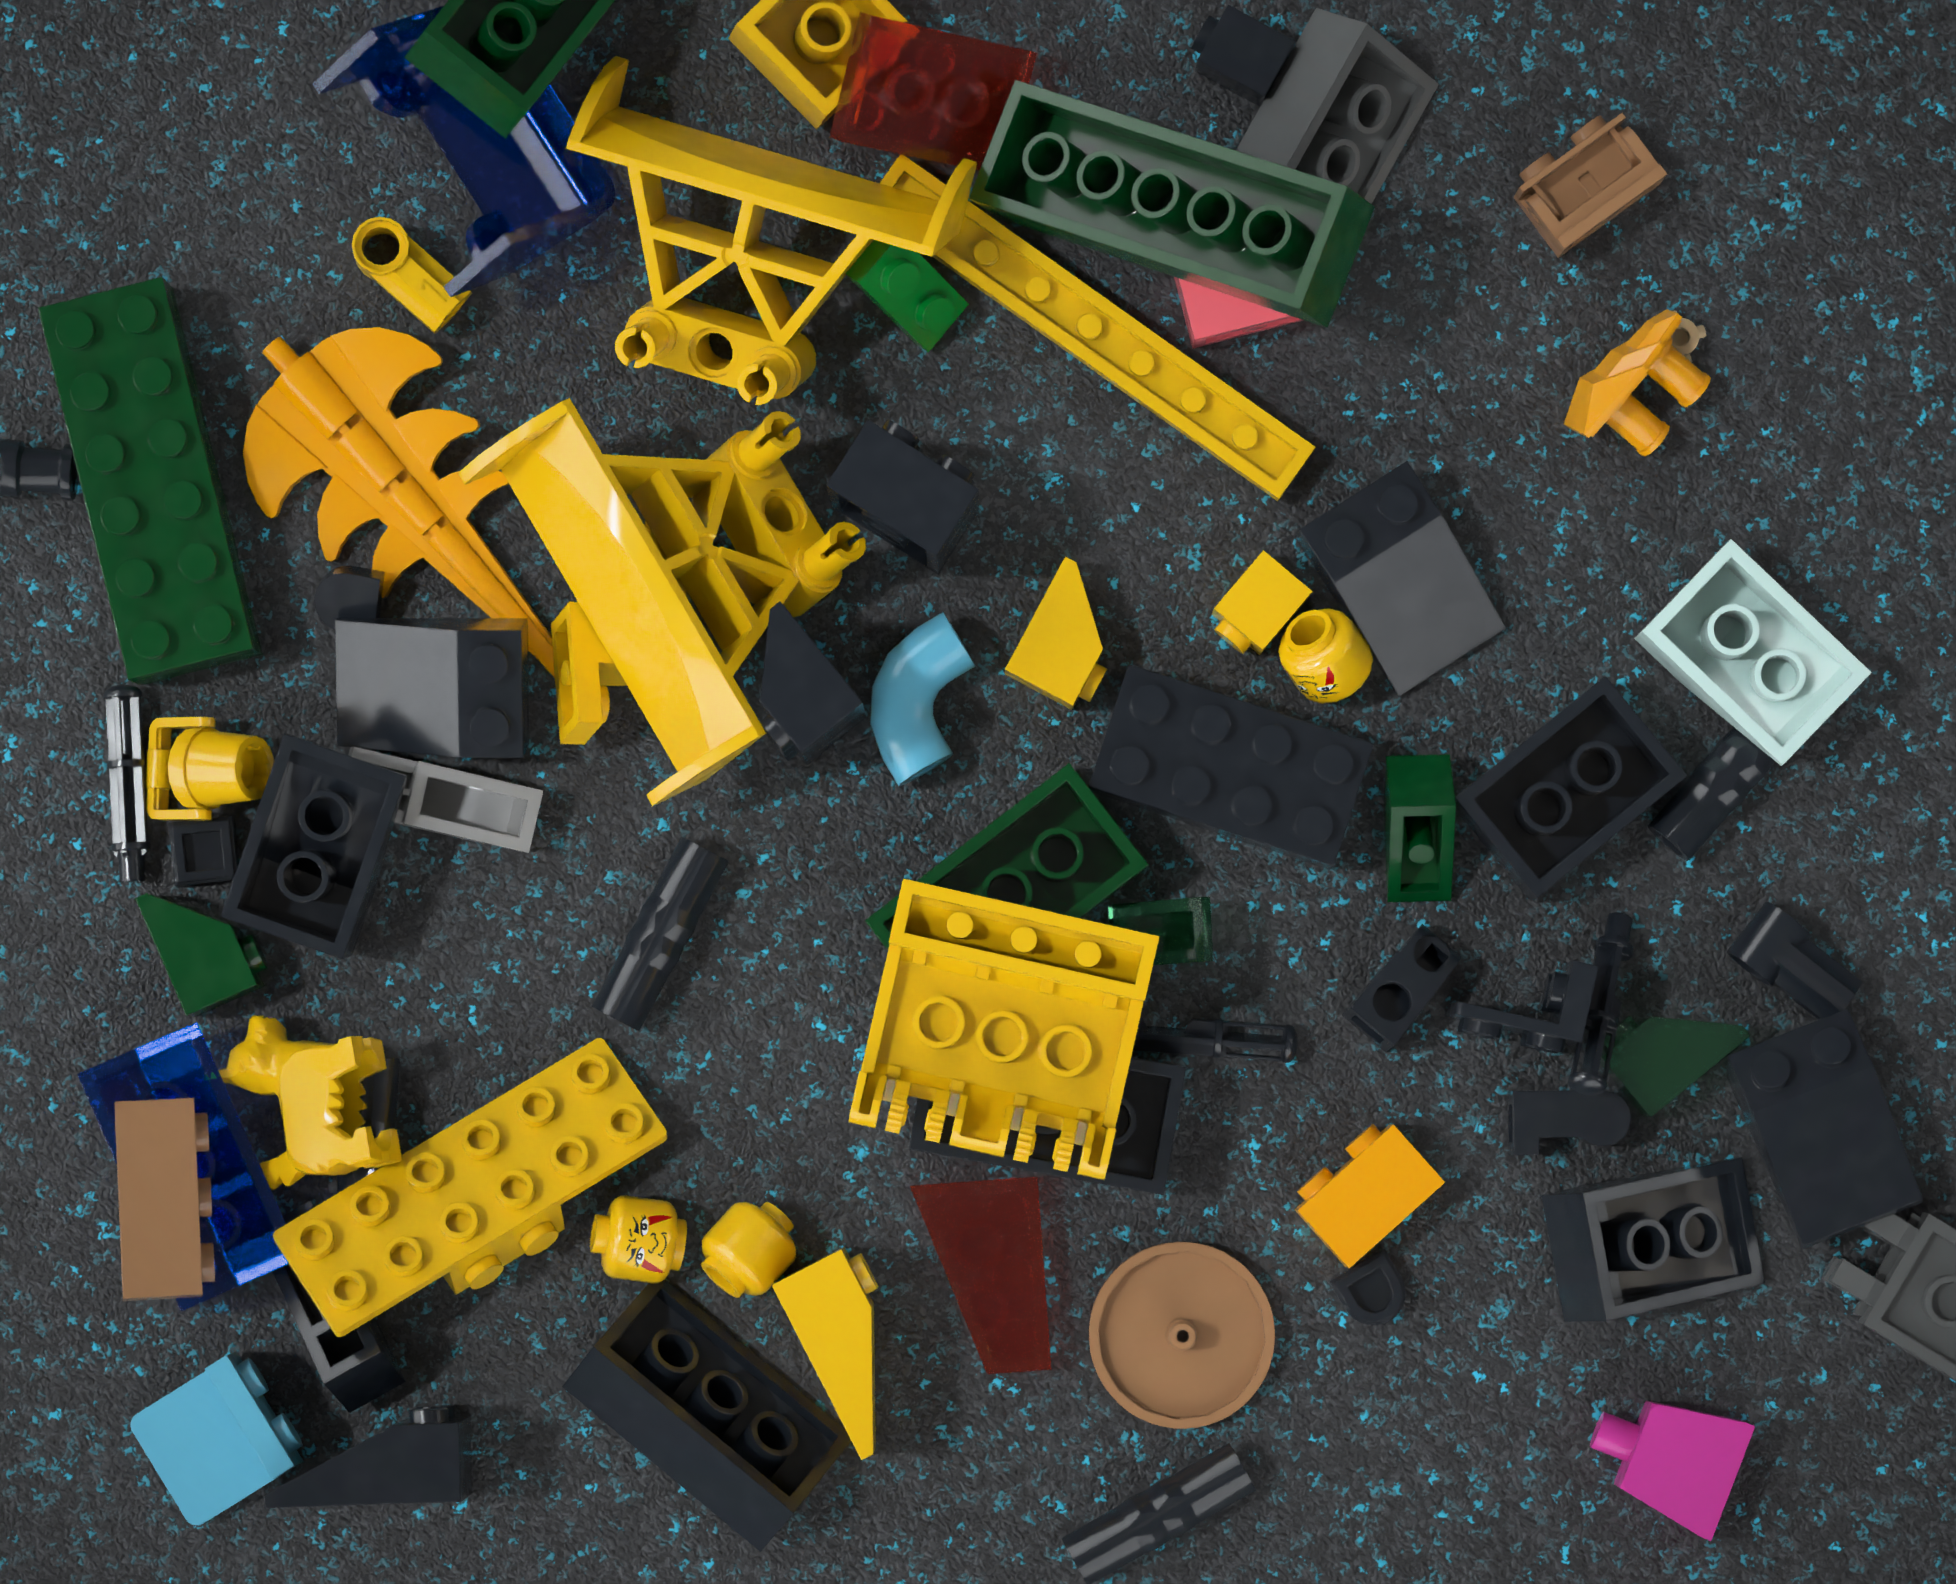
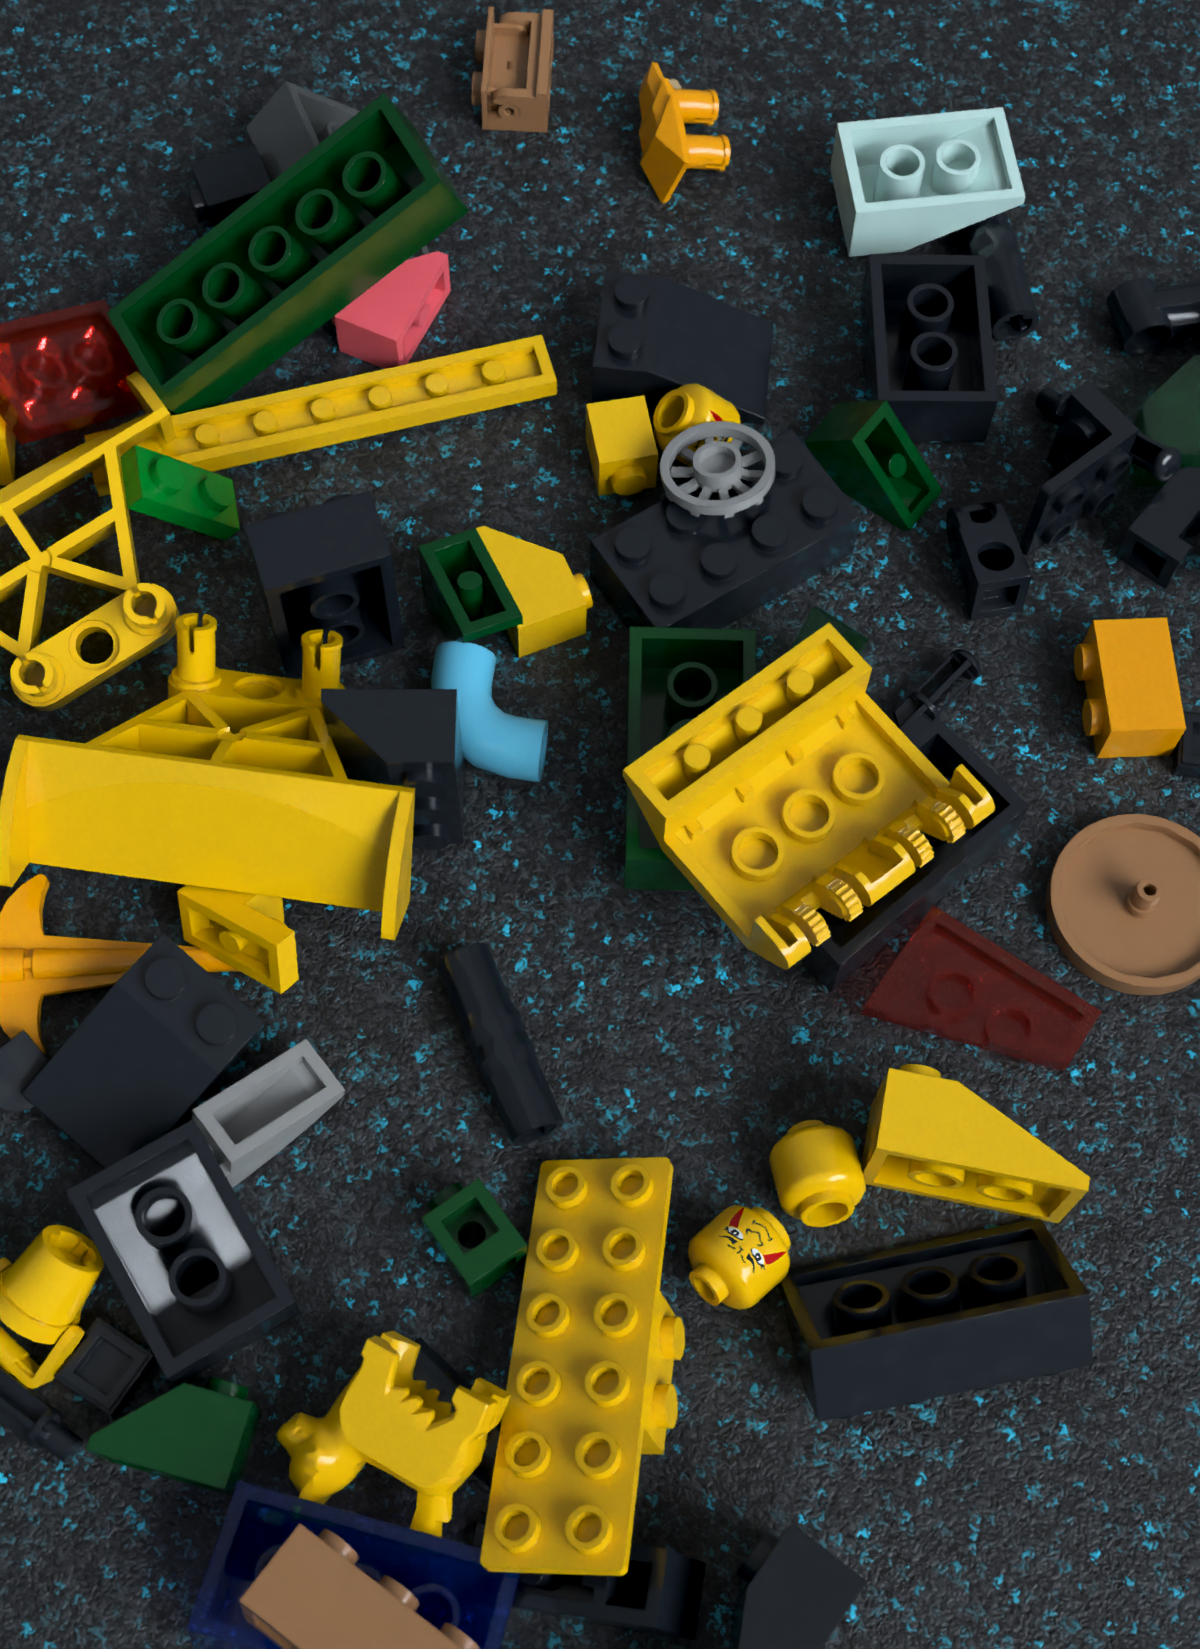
camera: 55 degrees left, 20 degrees down
none -> dark green slope [418,528,523,643]
none -> dark green brick [422,1178,528,1300]
none -> light grey wheel [660,421,775,518]

